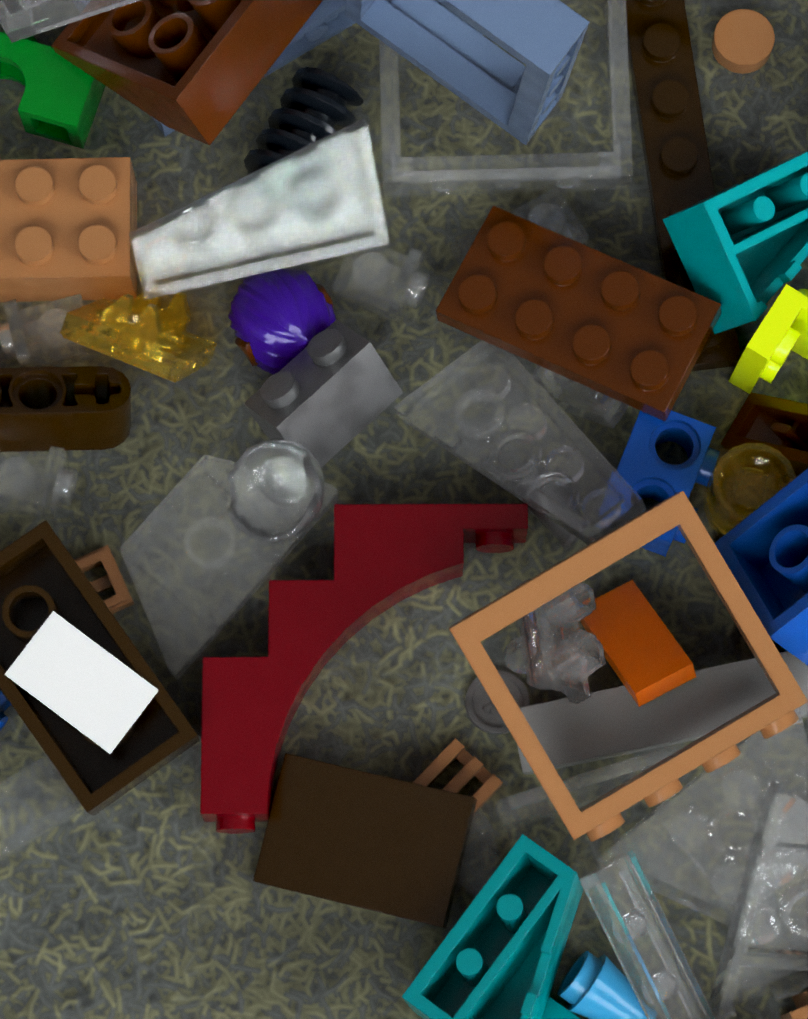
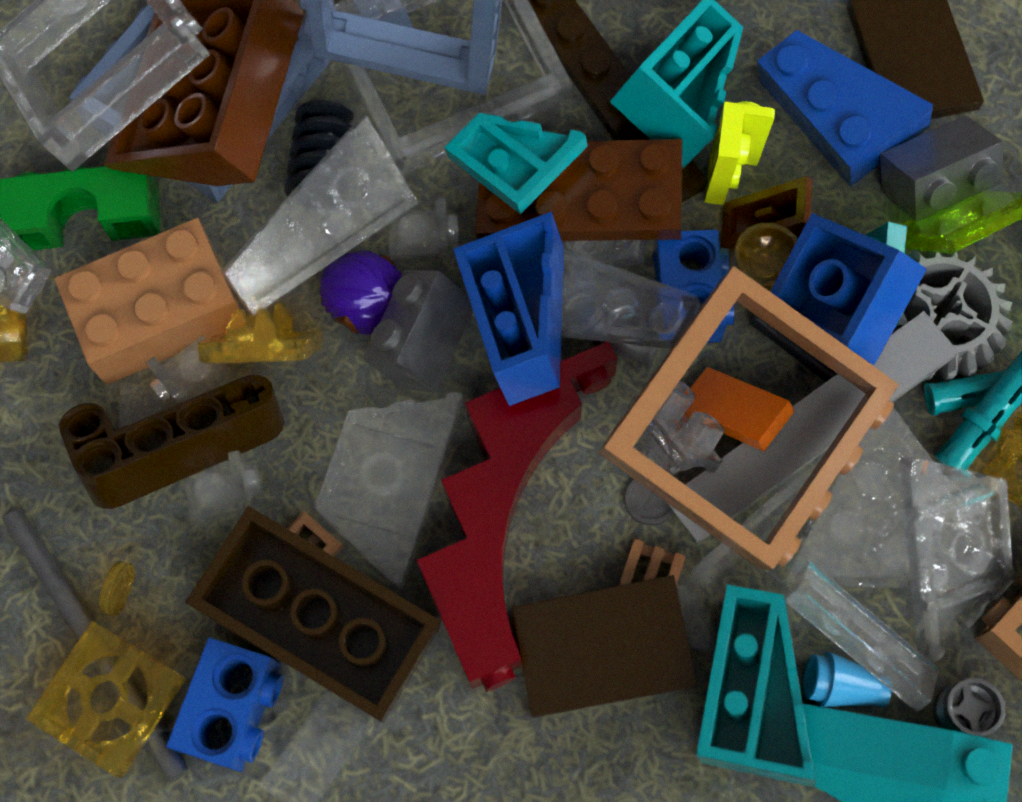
camera: 20 degrees left, 5 degrees down
white sticker [4,611,159,754] -> none
clear hair [227,438,326,543] -> none
none -> teal wing [444,113,588,214]
none -> blue wedge [453,211,564,406]

